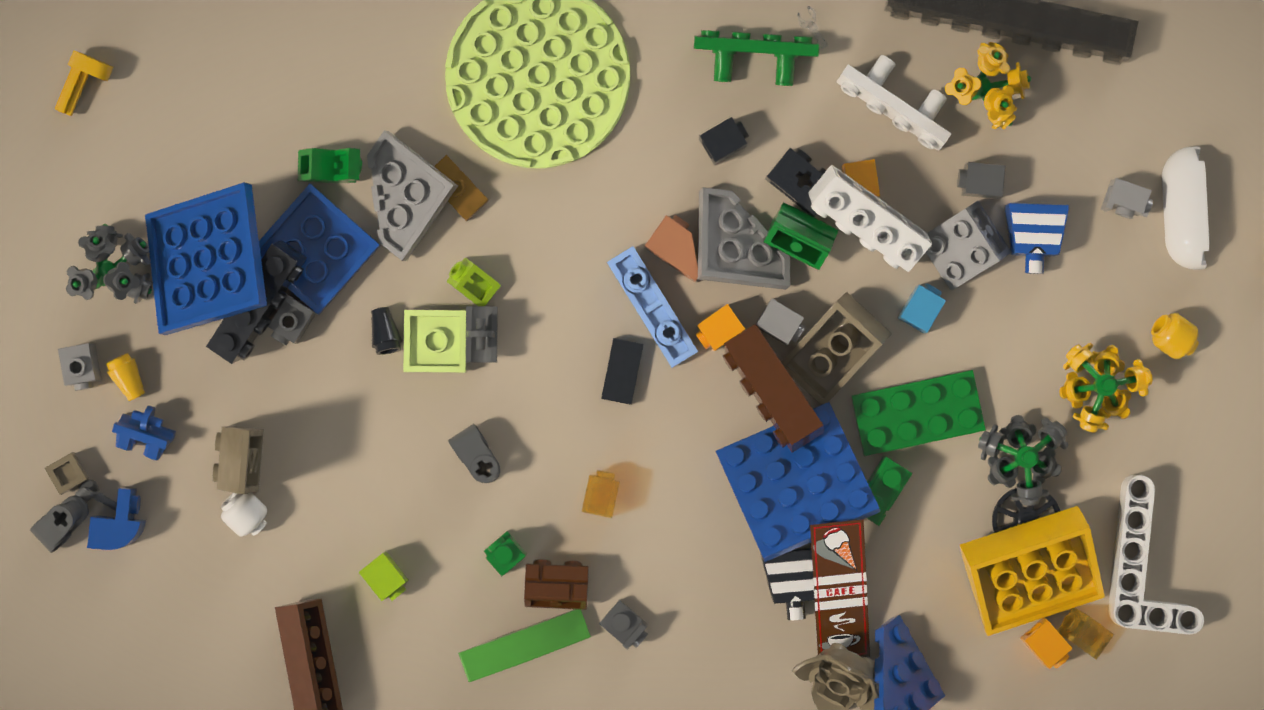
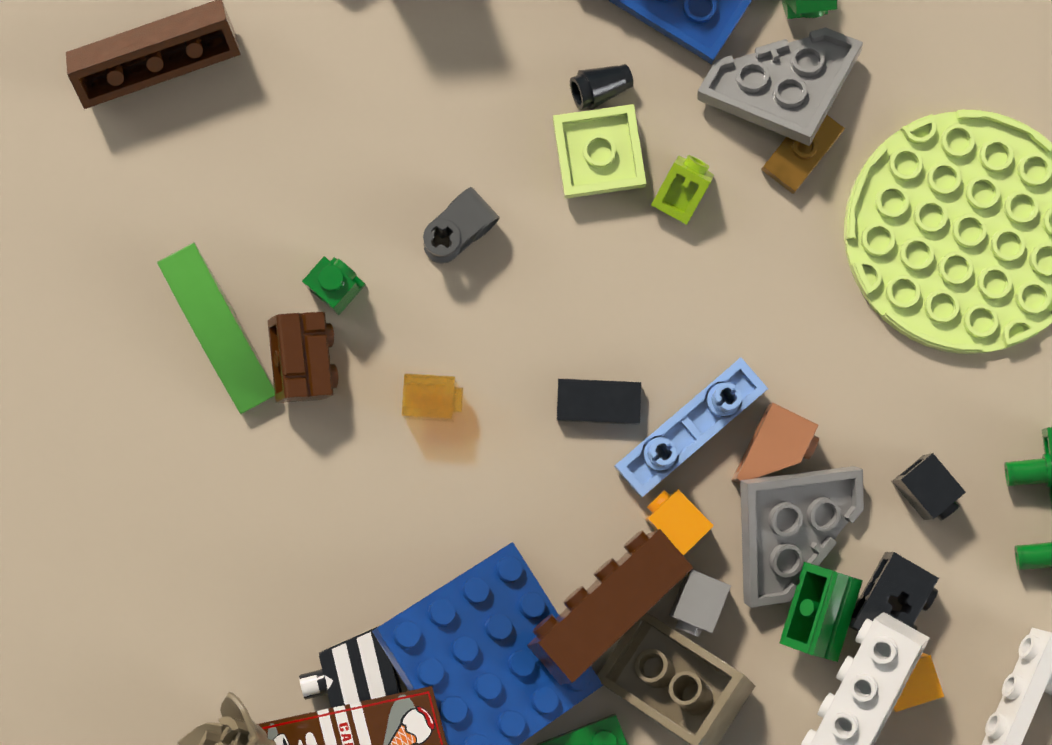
camera: 75 degrees right, 5 degrees down
lime brick [359,551,409,601] -> none
dark grey hips [466,306,498,363] -> none
dark grey bracket [599,599,648,650] -> none

